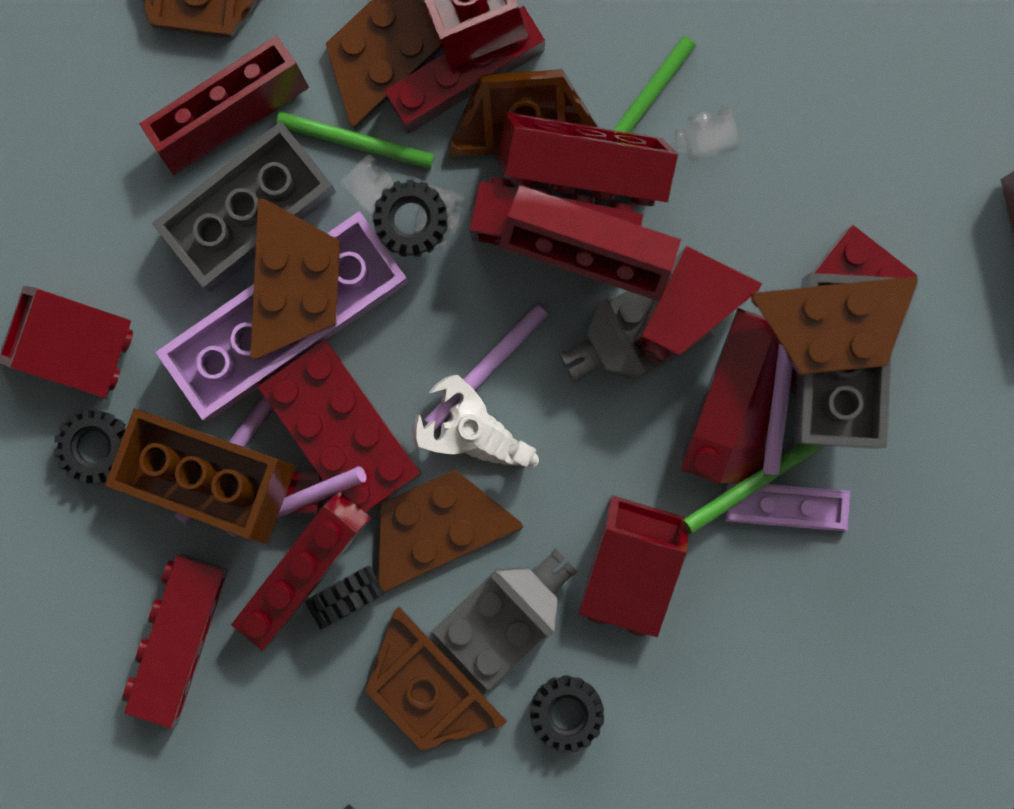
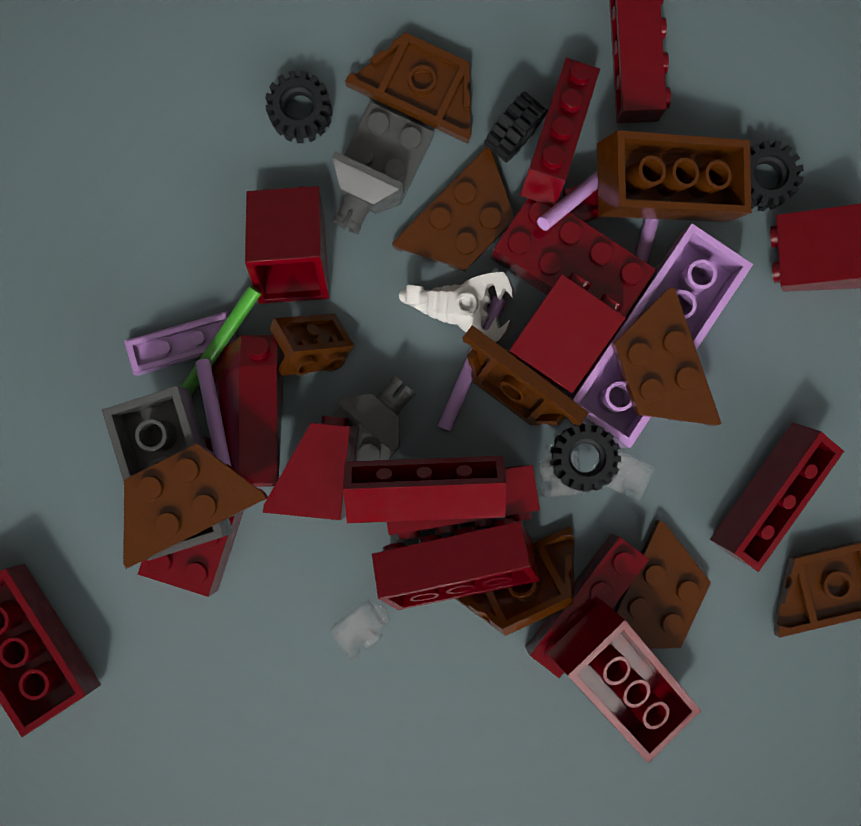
camera: 155 degrees right, 0 degrees up
dark grey brick [152,121,336,292] -> none
bright green bar [276,112,435,170] -> none
bright green bar [613,36,696,133] -> none
none -> reddish brown bracket [270,314,354,376]
none -> reddish brown wing [463,325,589,425]
none -> dark red slope [509,272,626,393]

